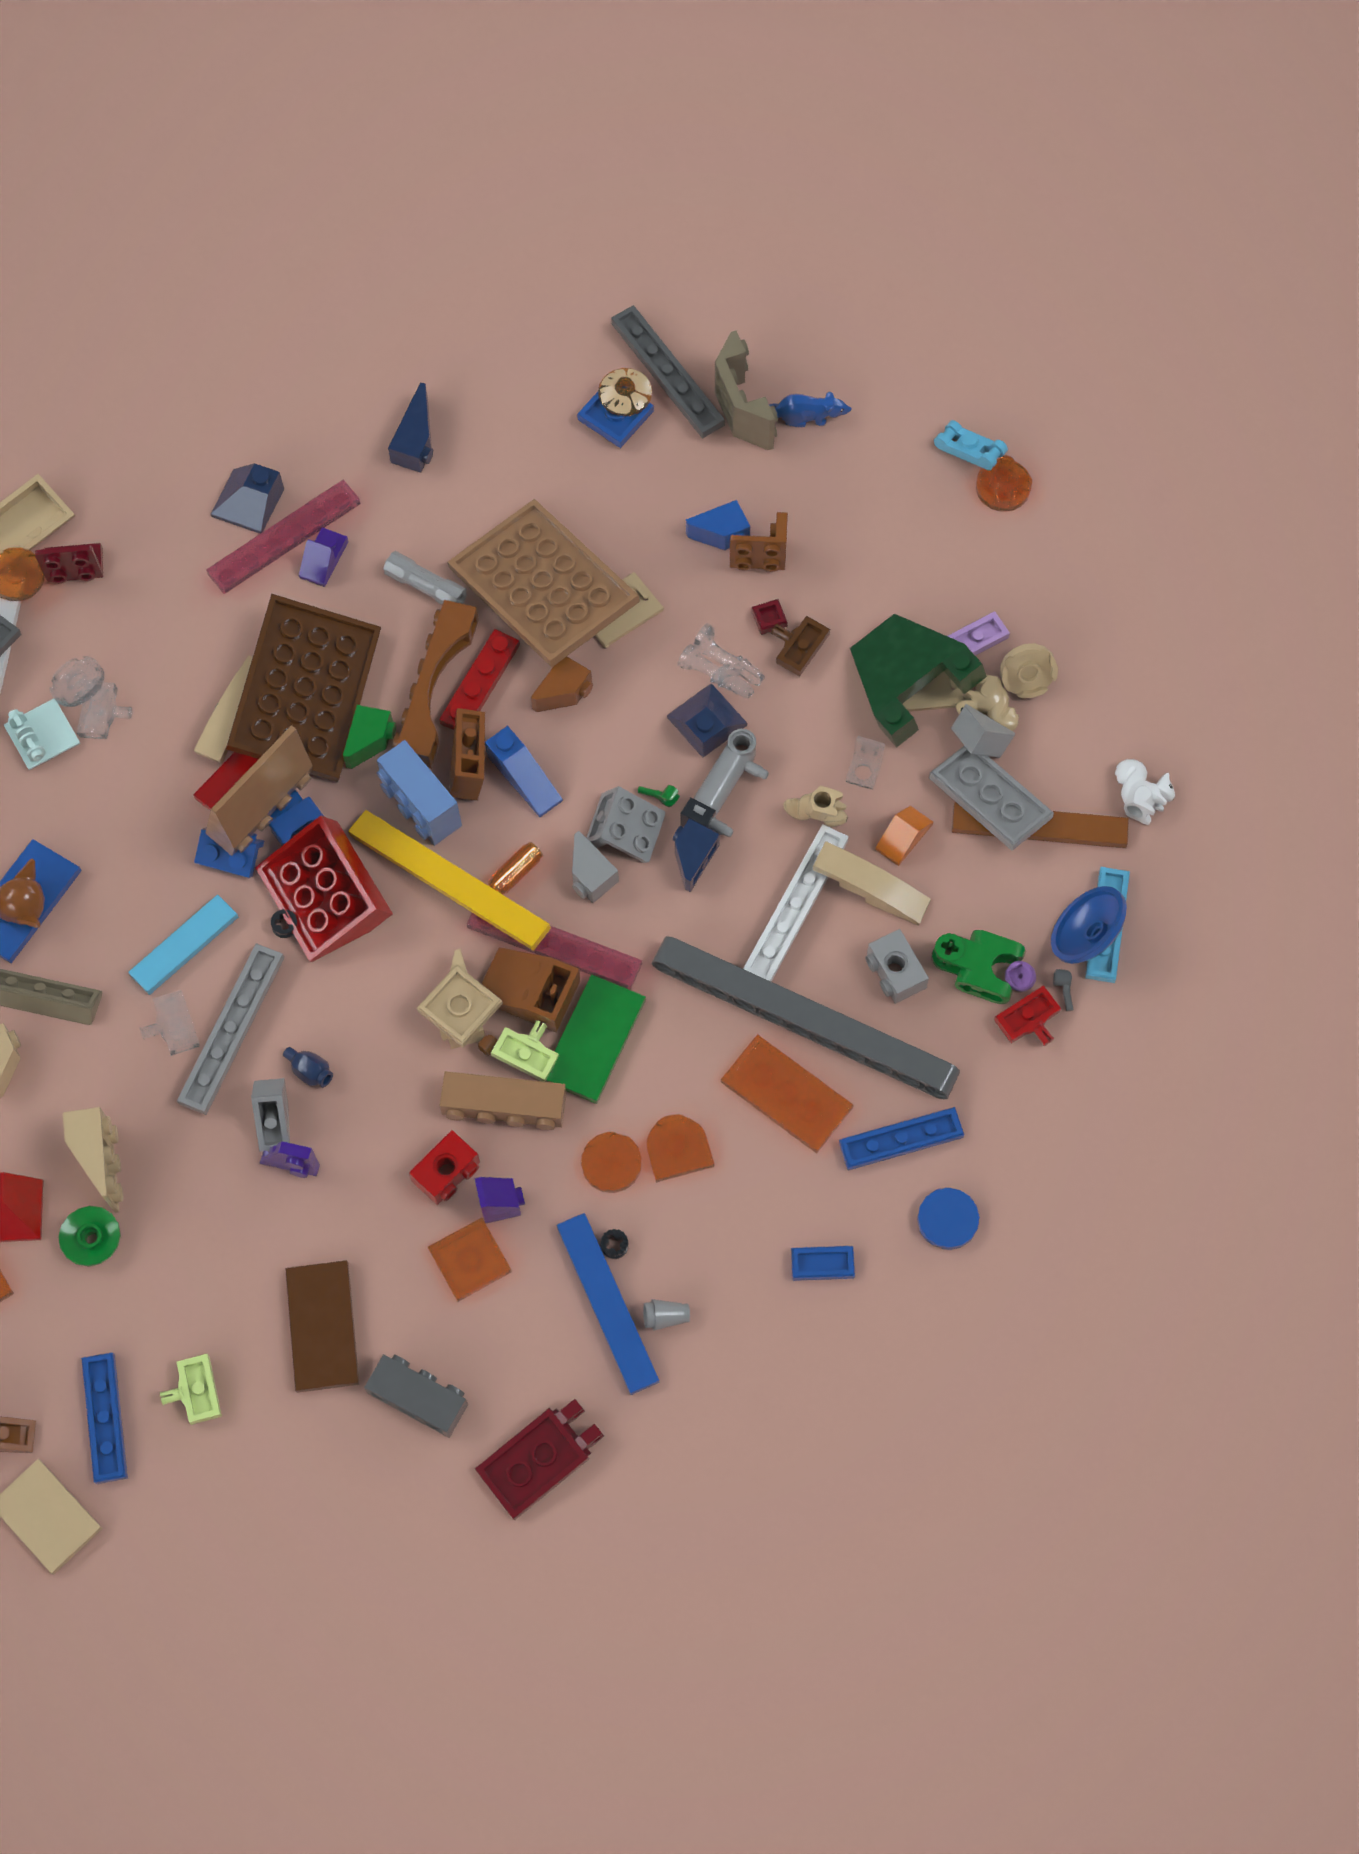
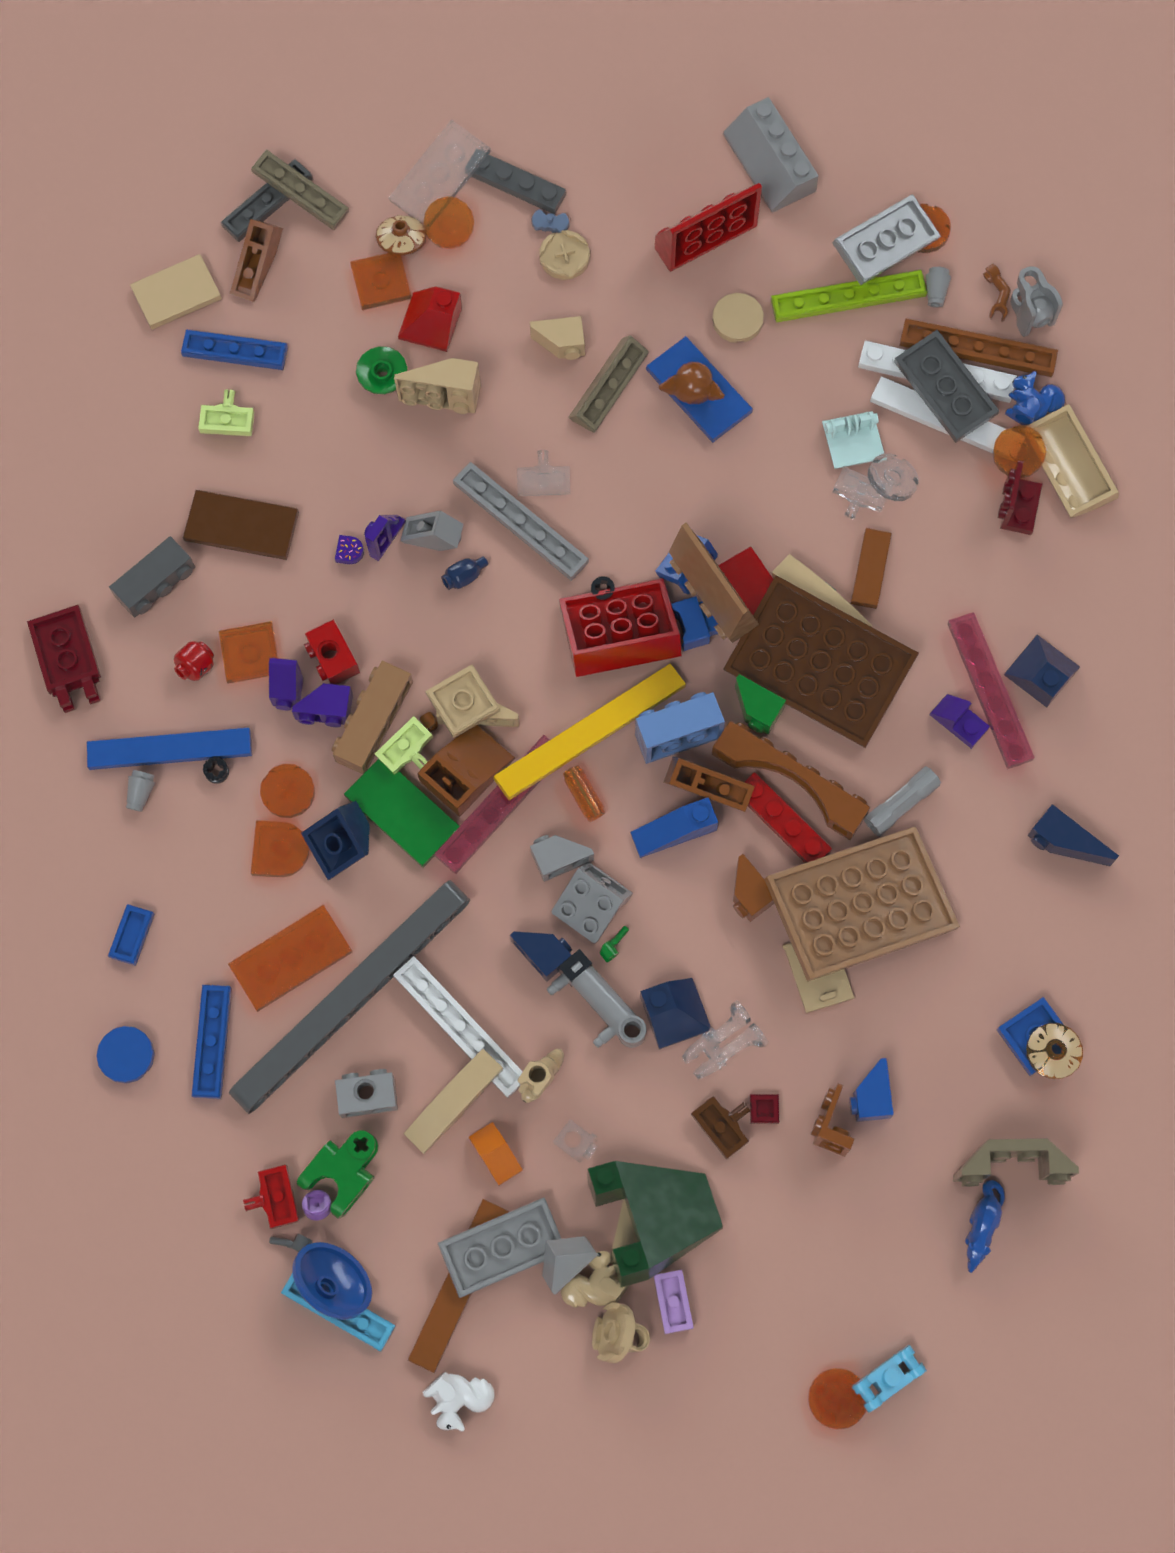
camera: 110 degrees right, 5 degrees up
medium azure tile [128,894,239,995] -> none
dark grey plate [611,305,725,439] -> none
none -> red head [173,641,214,681]
none -> dark purple slope [292,683,353,727]
none -> dark blue slope [301,801,370,880]
none -> dark purple tile [335,535,364,564]
none -> dark orange tile [851,528,892,609]

